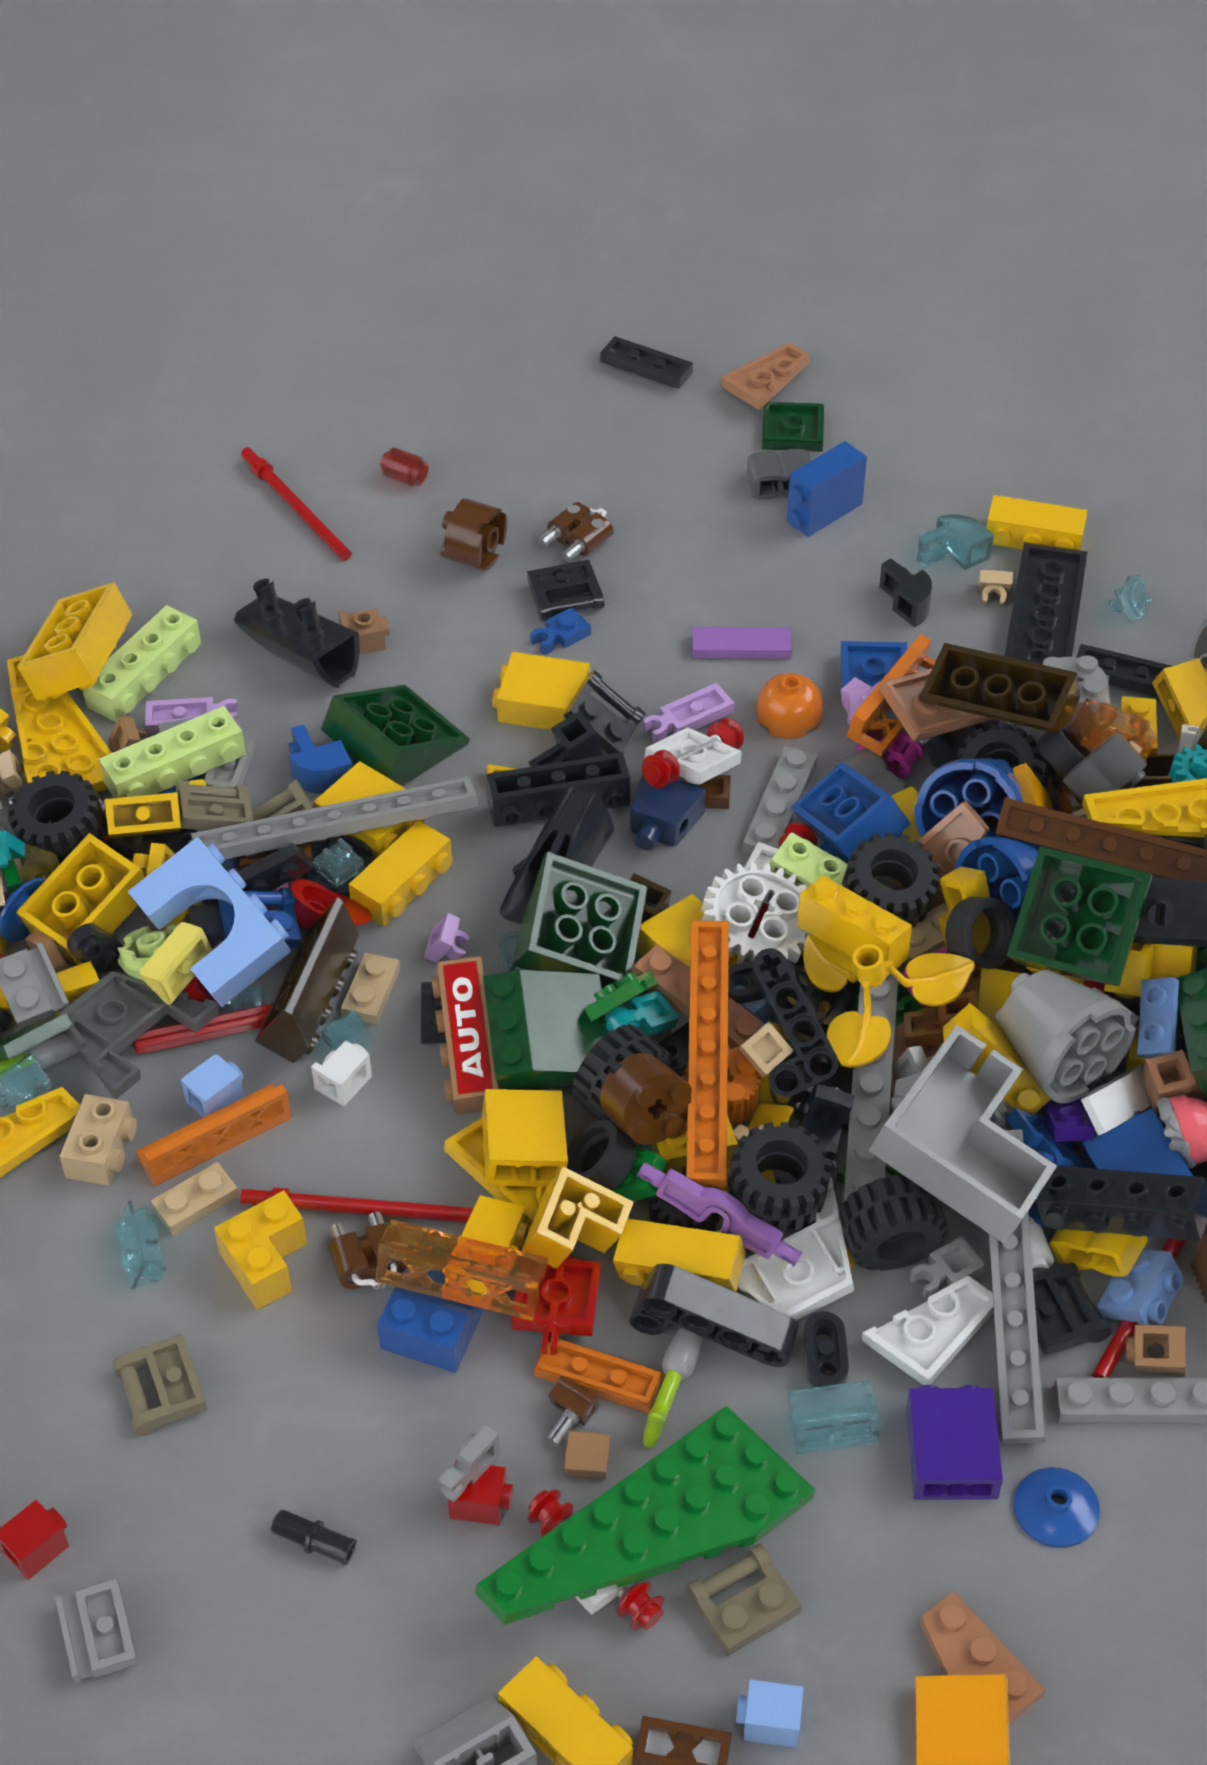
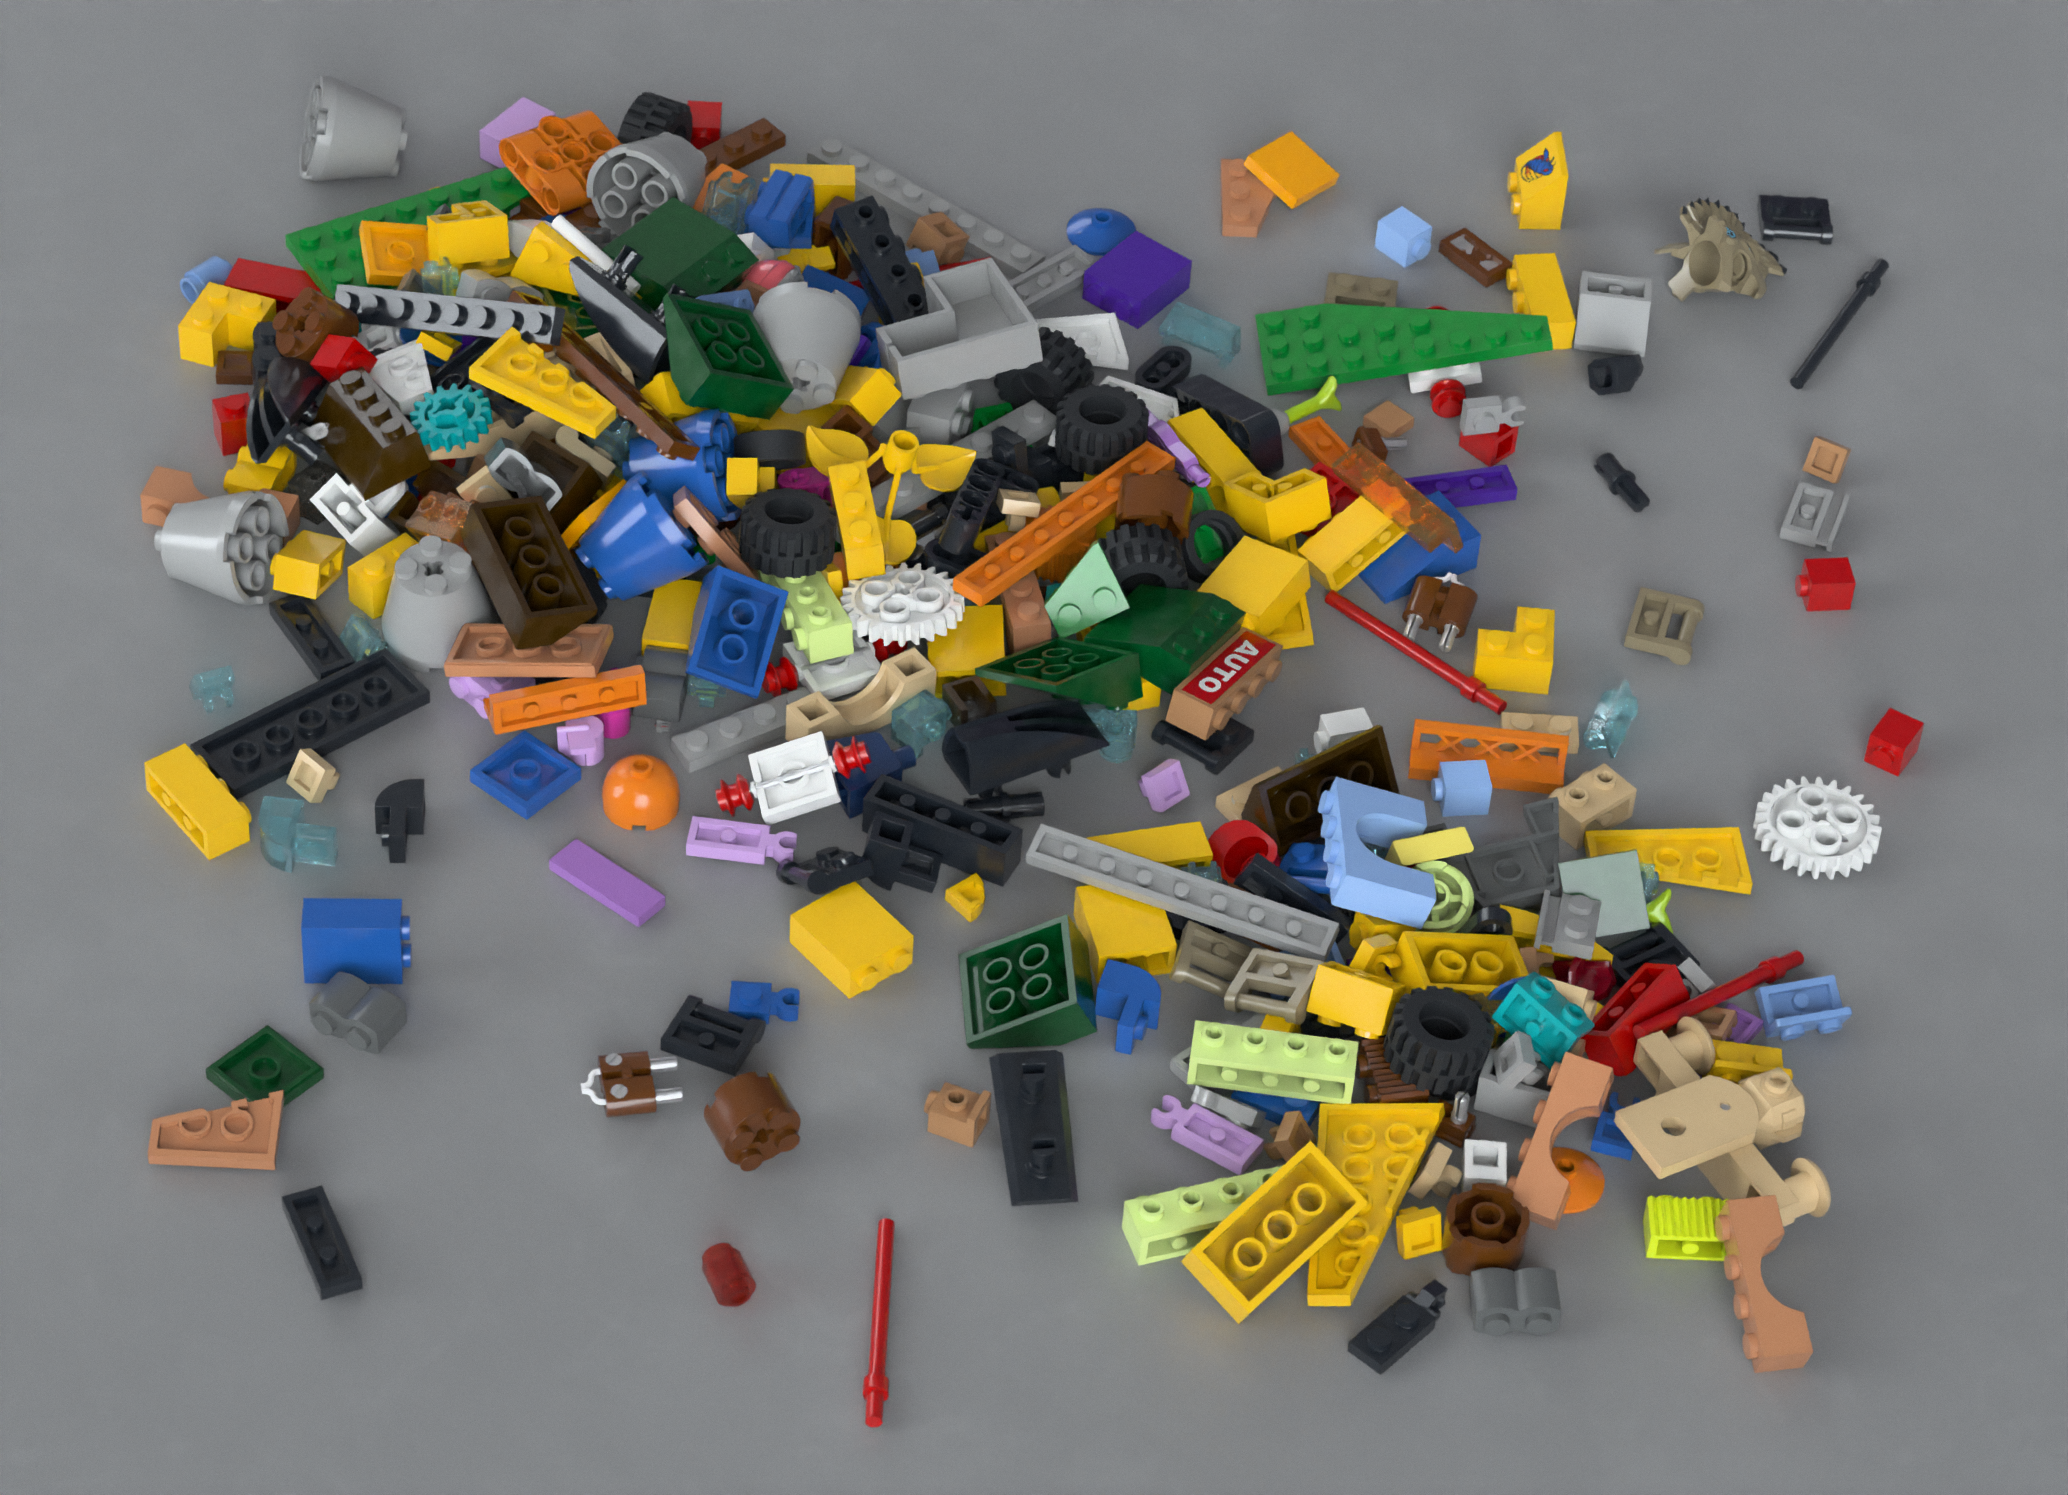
camera: 145 degrees left, 5 degrees down
none -> tan arch [785,647,936,742]
none -> clear light blue brick [891,689,952,759]
none -> dark purple plate [1401,465,1518,508]
none -> black rock [1588,354,1644,395]
none -> medium nougat tile [1802,435,1852,484]

